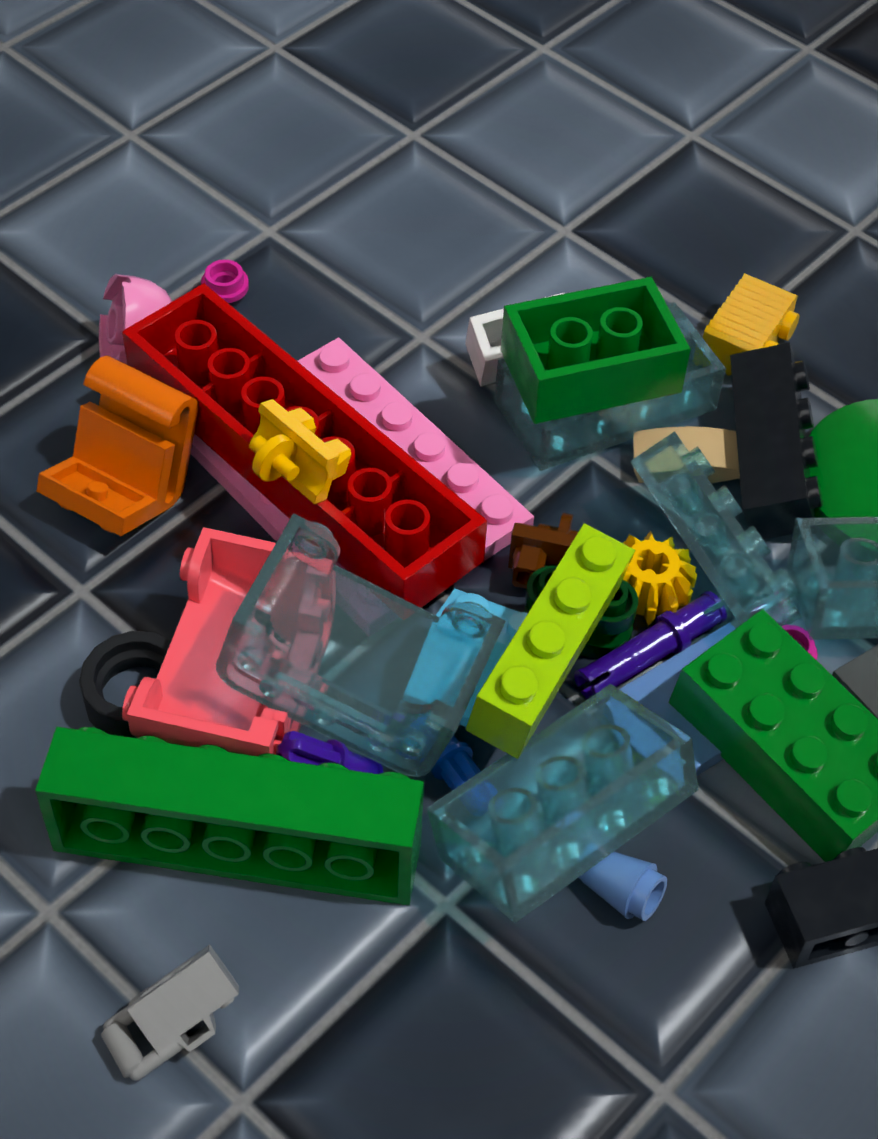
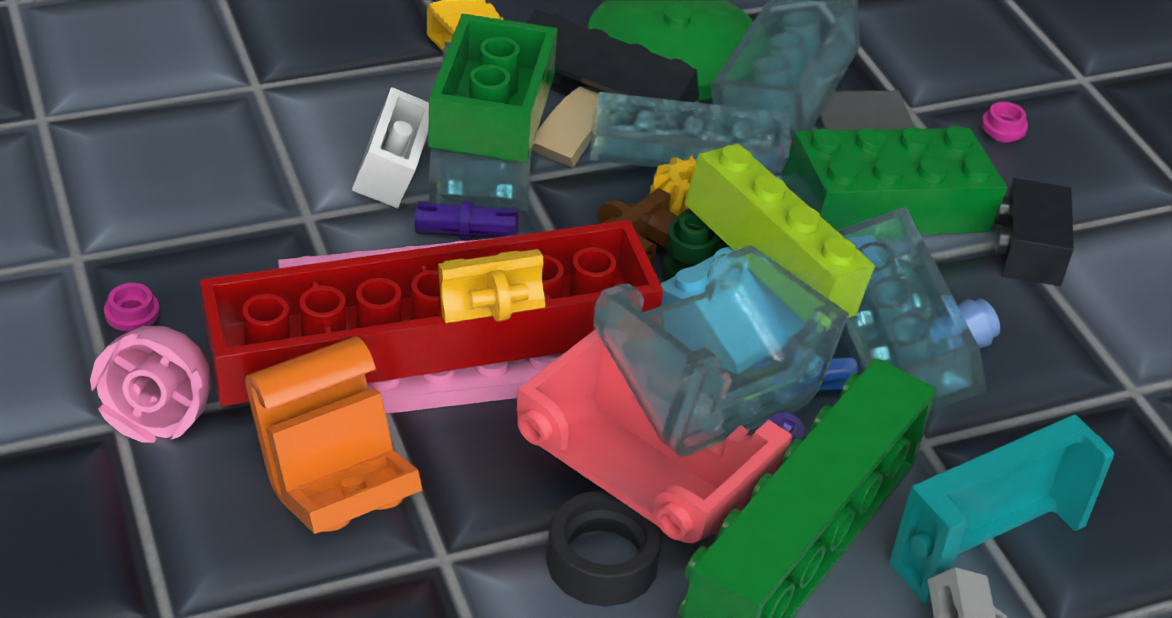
camera: 65 degrees left, 10 degrees down
none -> dark purple pin [415,200,519,241]
none -> teal panel [889,414,1114,606]

